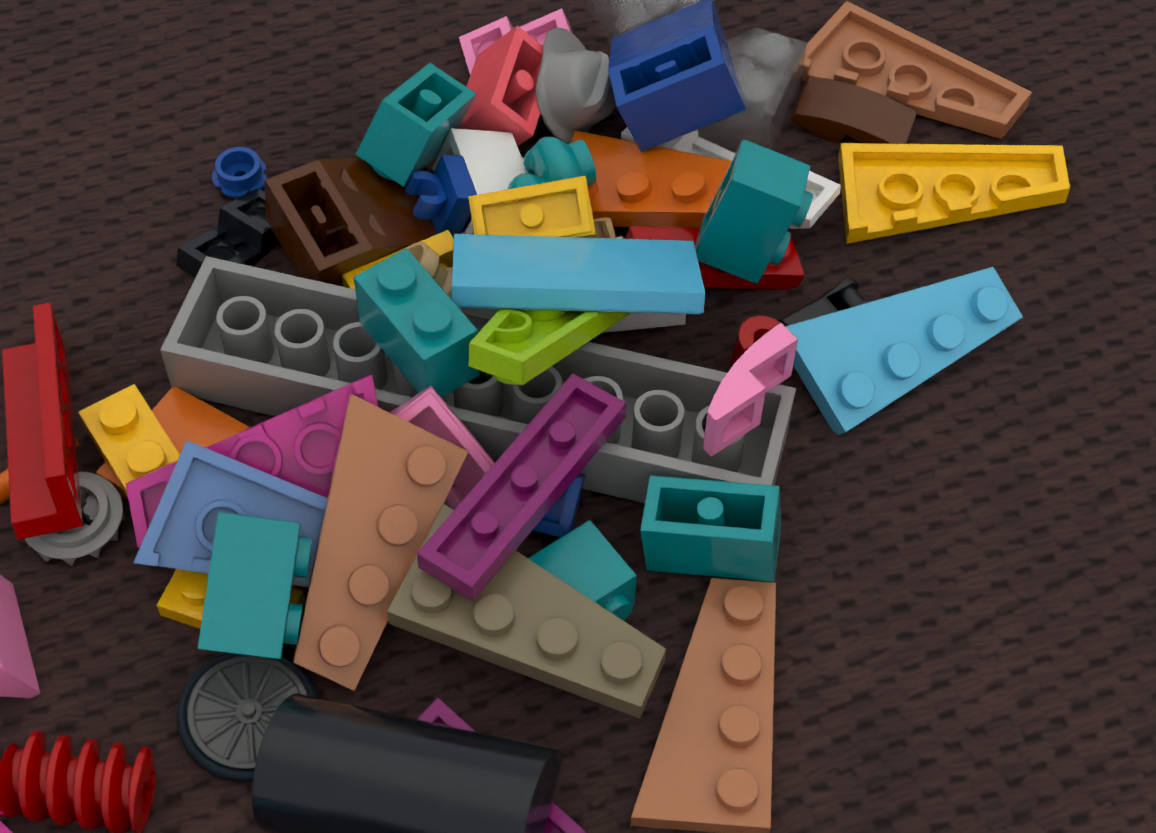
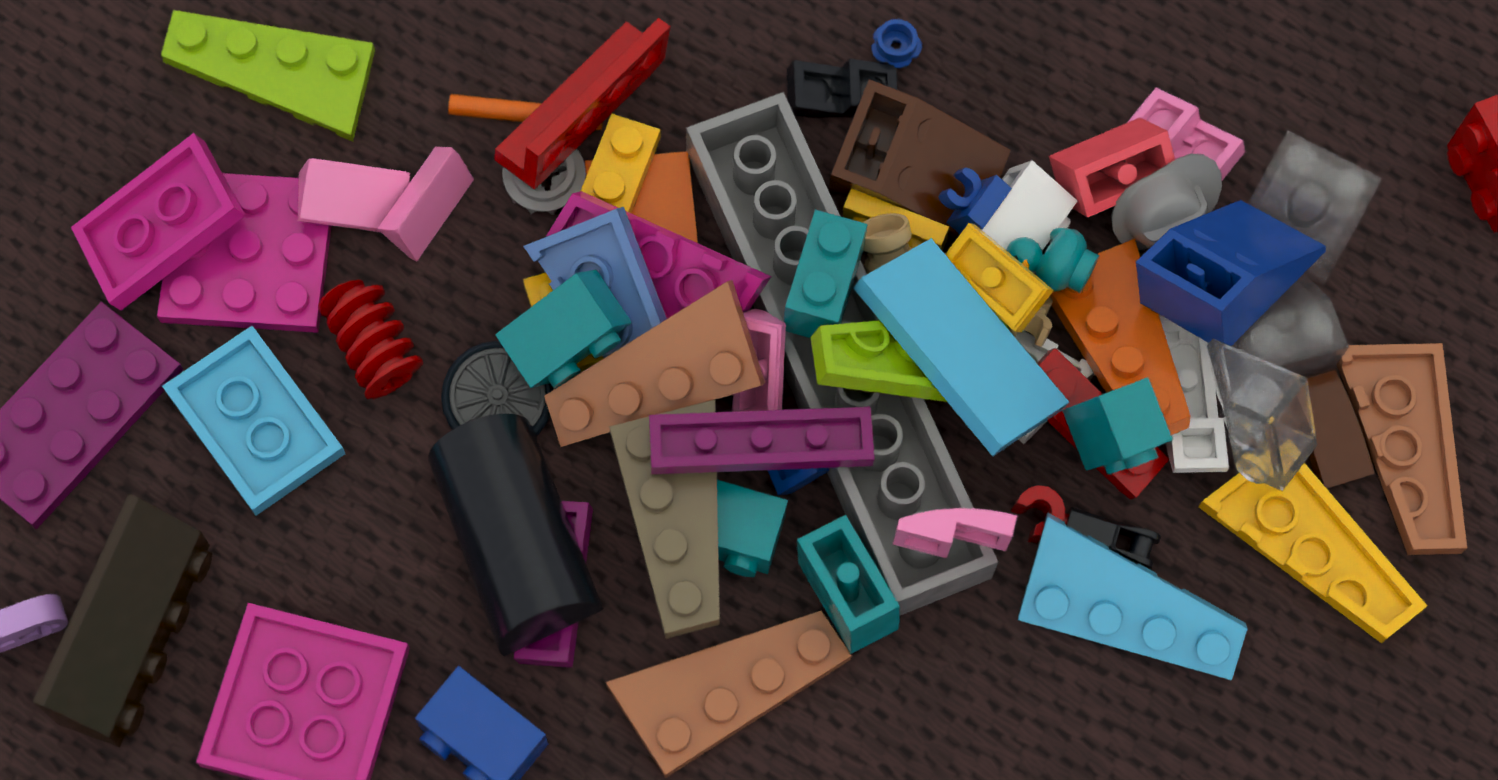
camera: 50 degrees right, 15 degrees up
teal brick [355,63,476,187] -> none
none -> clear slope [1207,339,1318,491]

